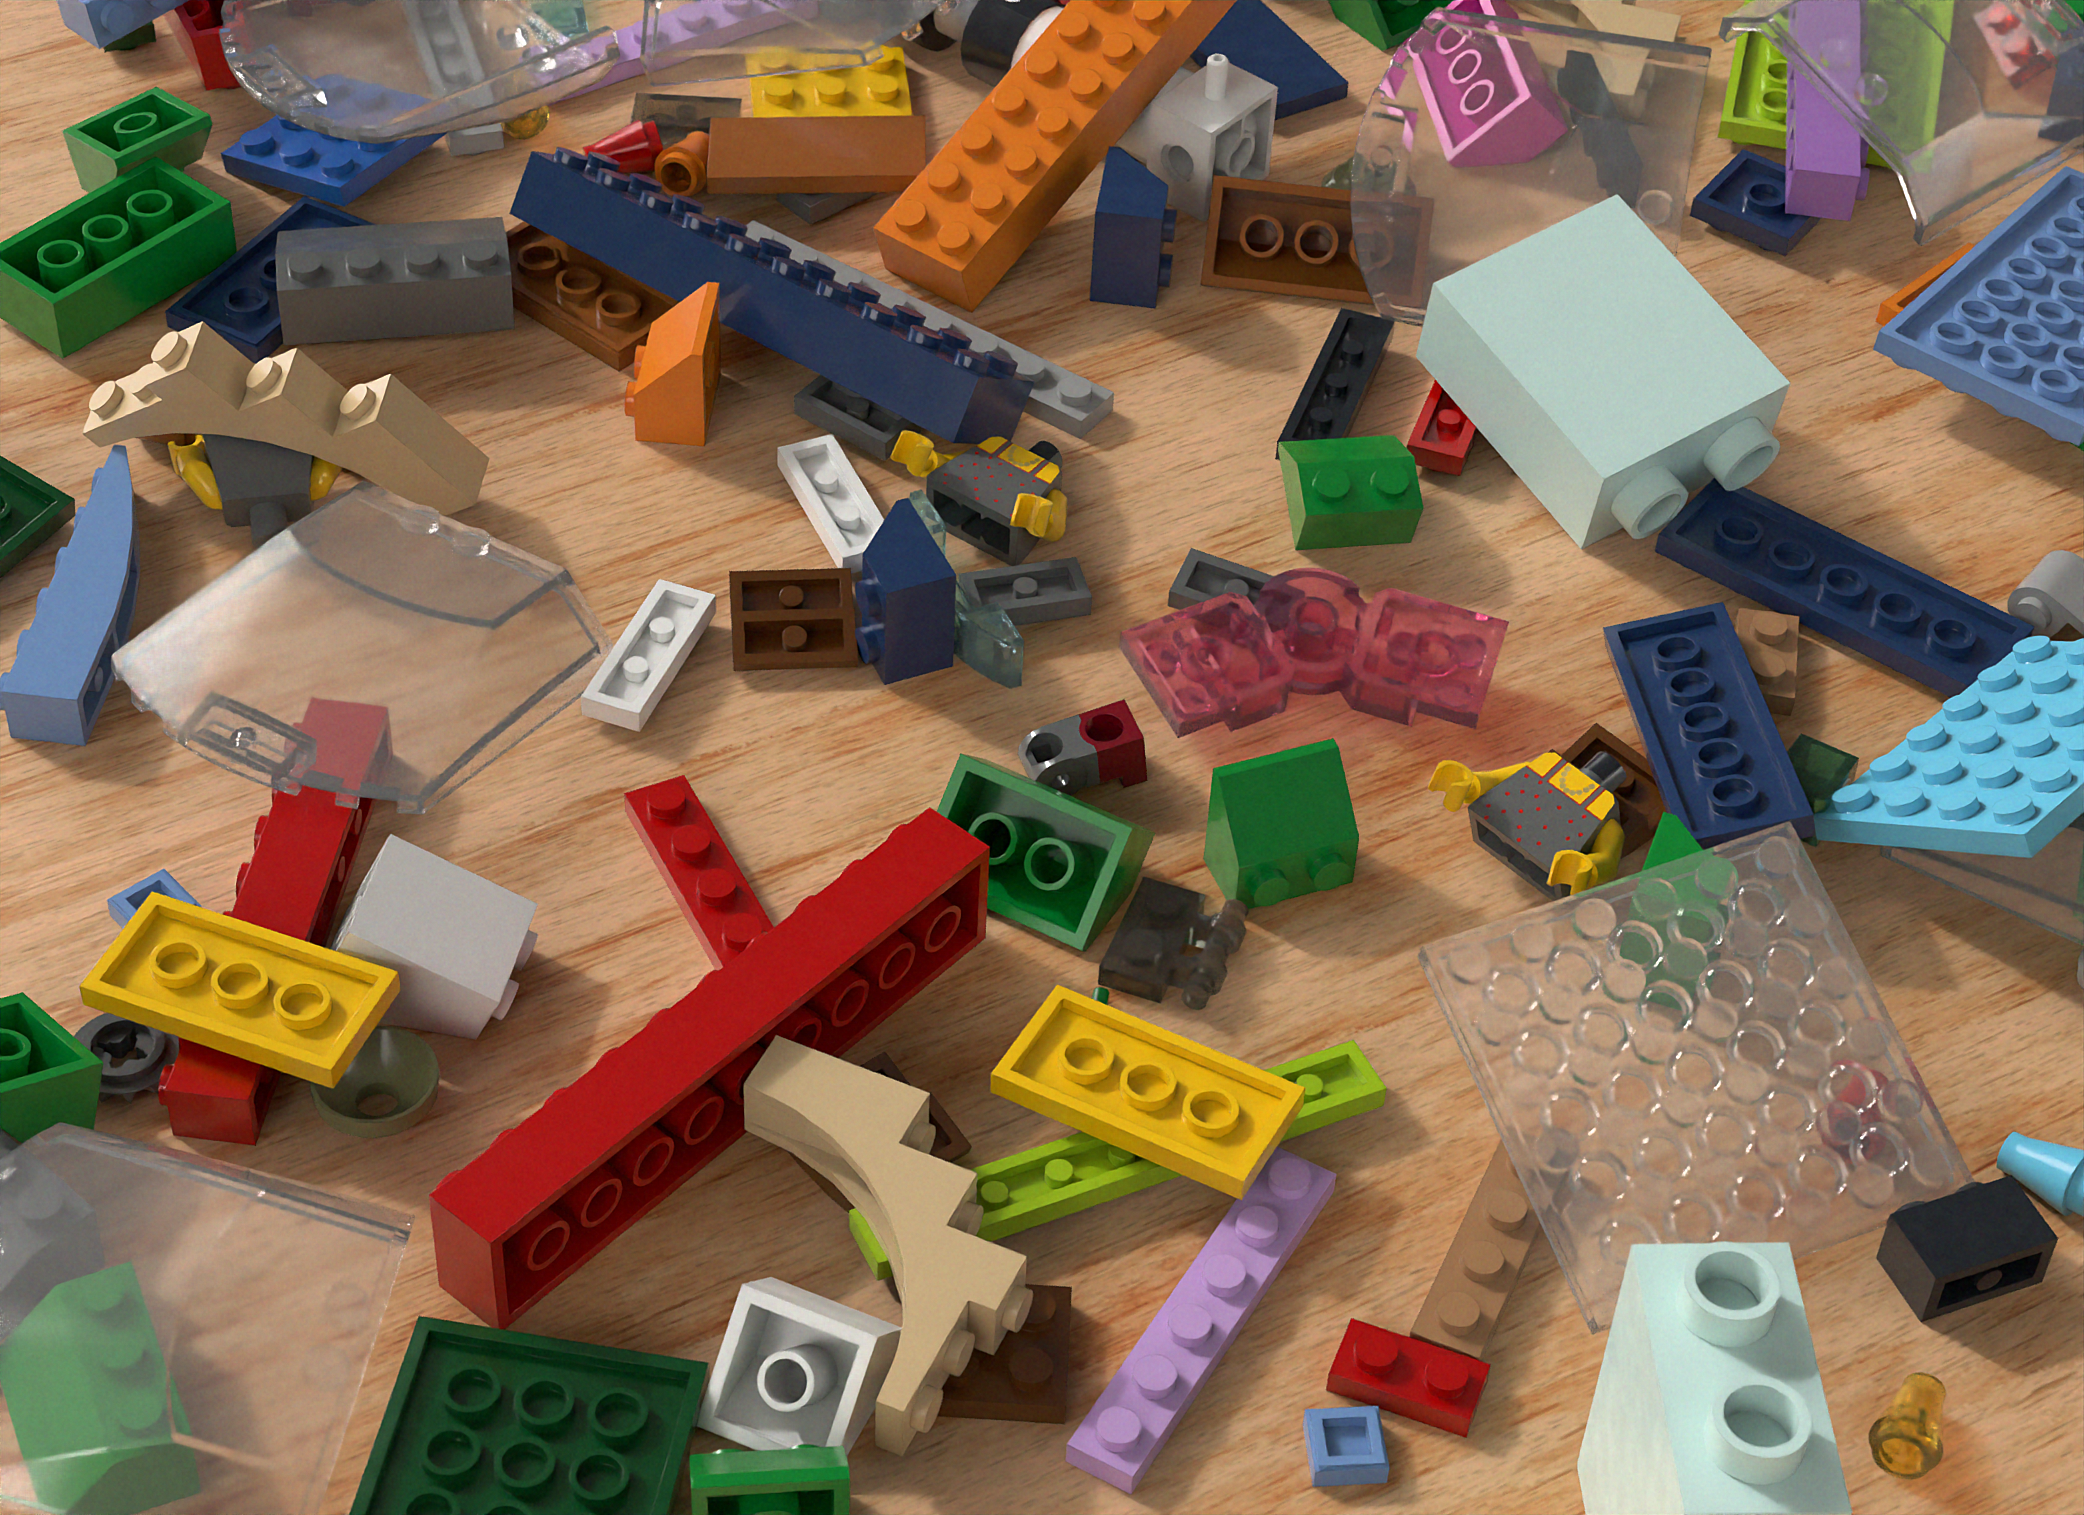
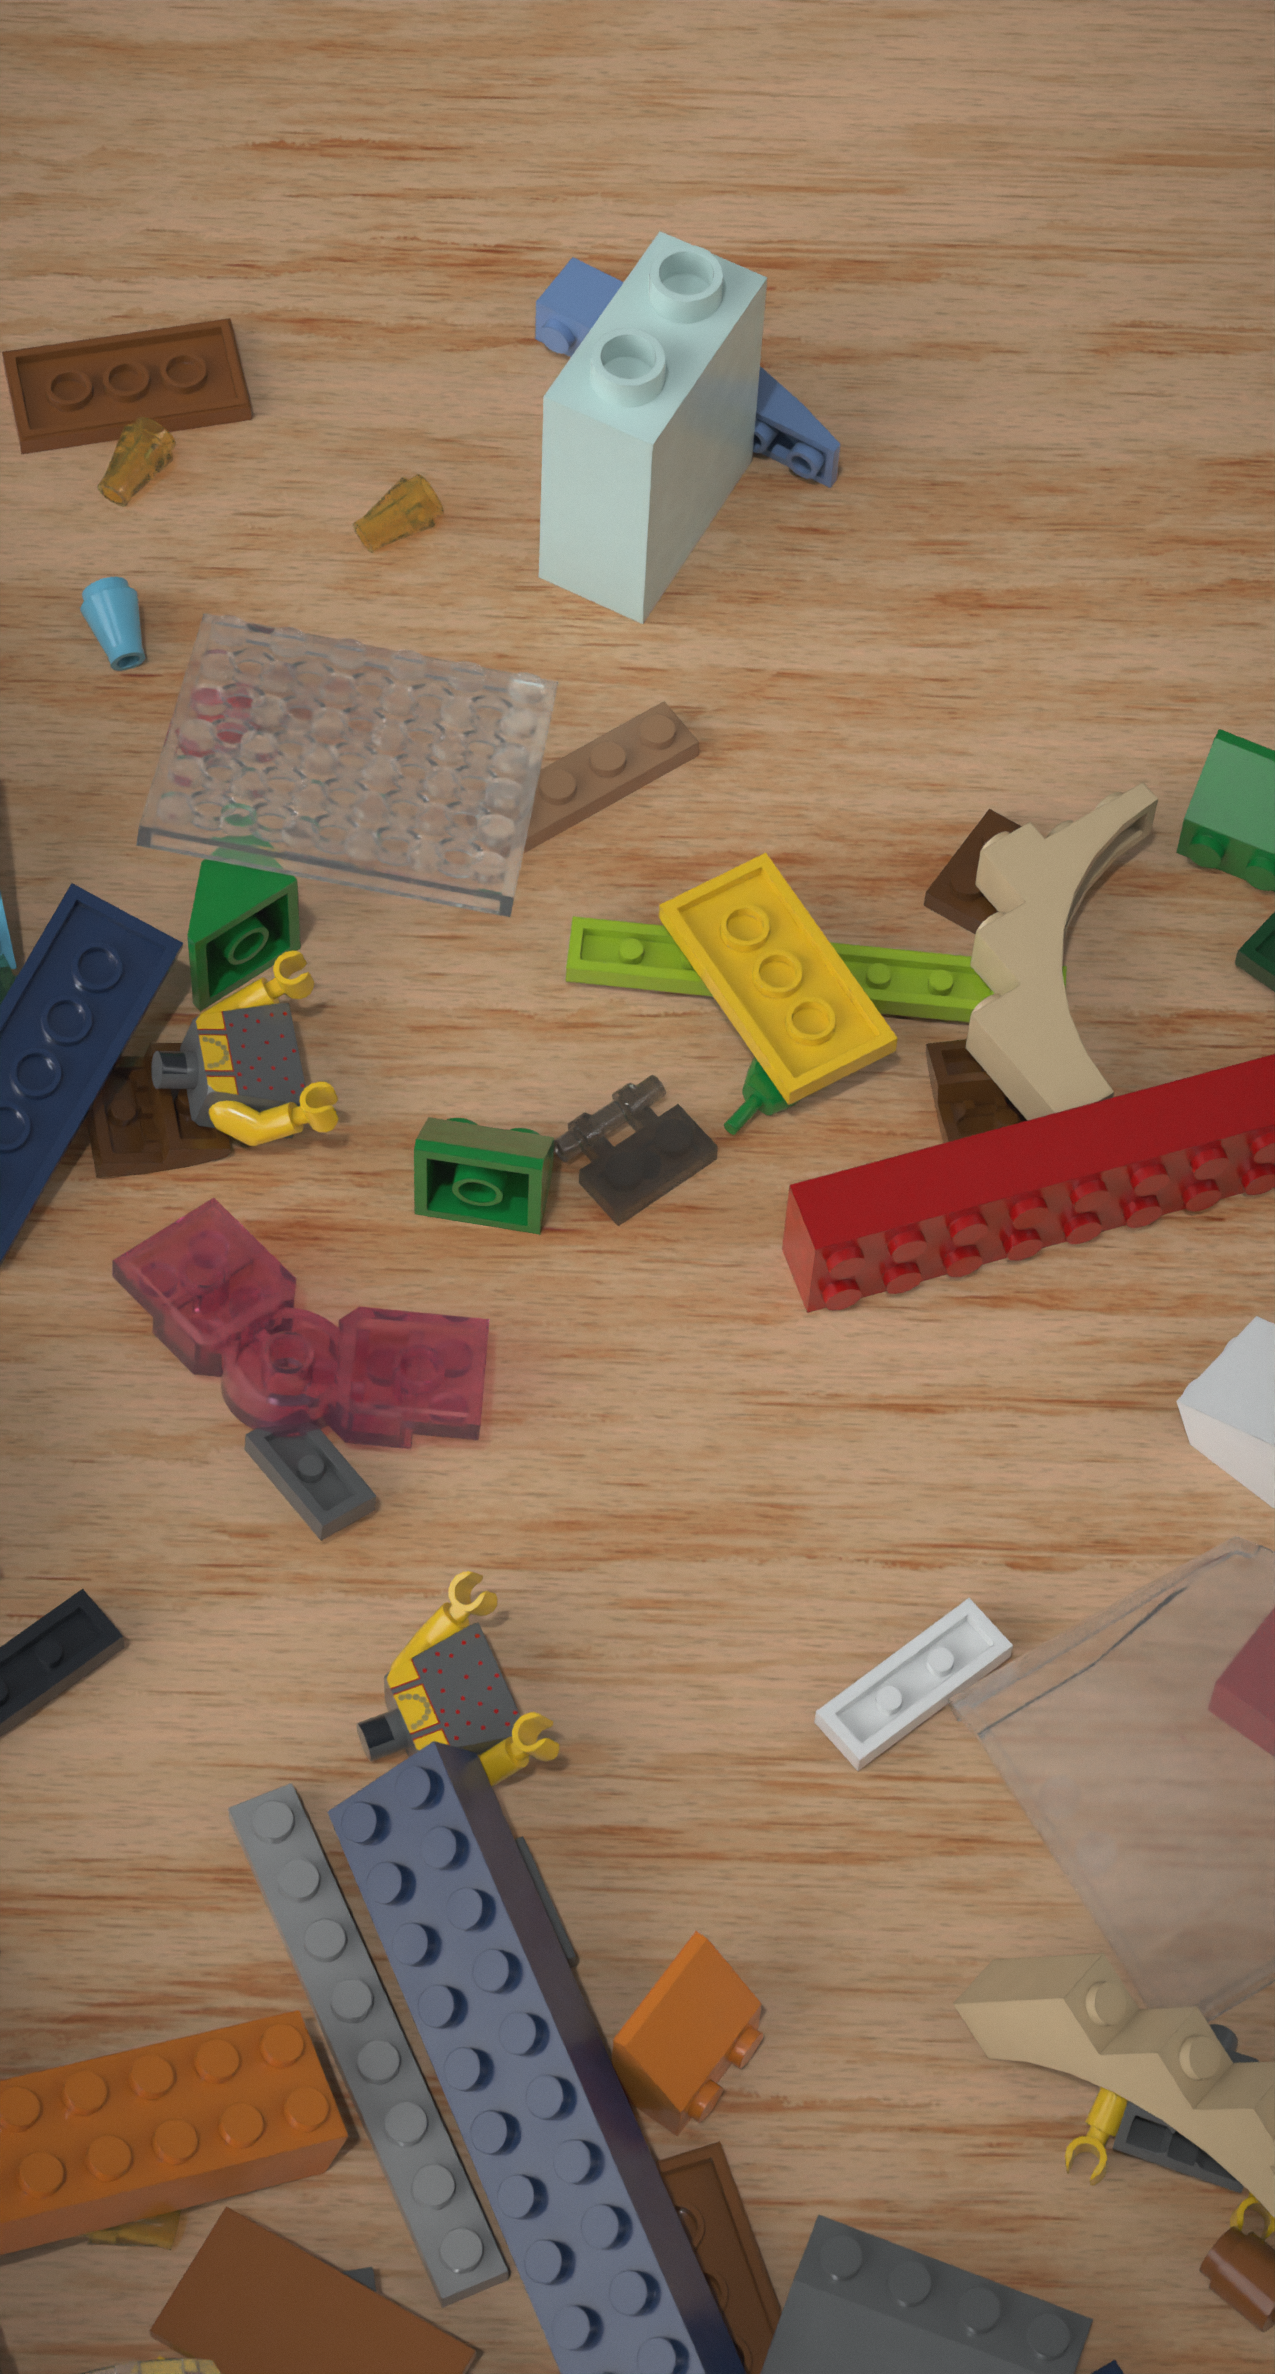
camera: 150 degrees left, 15 degrees up
red plate [624,775,774,970] -> none
white slope [697,1277,902,1457] -> none
reddish brown slope [729,568,858,671] -> none
white plate [777,434,884,573] -> none
dark blue slope [855,498,956,685] -> none
clear light blue slope [909,489,1024,689] -> none
green slope [937,753,1155,951] -> none
dark grey plate [958,557,1092,632] -> none
leg [1018,699,1148,796] -> none
lavender plate [1066,1147,1336,1494] -> none
dark blue slope [1090,146,1177,309] -> none
green slope [1278,435,1424,550] -> none
medium blue tile [1302,1406,1389,1487] -> none
red plate [1326,1318,1491,1438] -> none
black brick [1876,1175,2059,1322] -> none

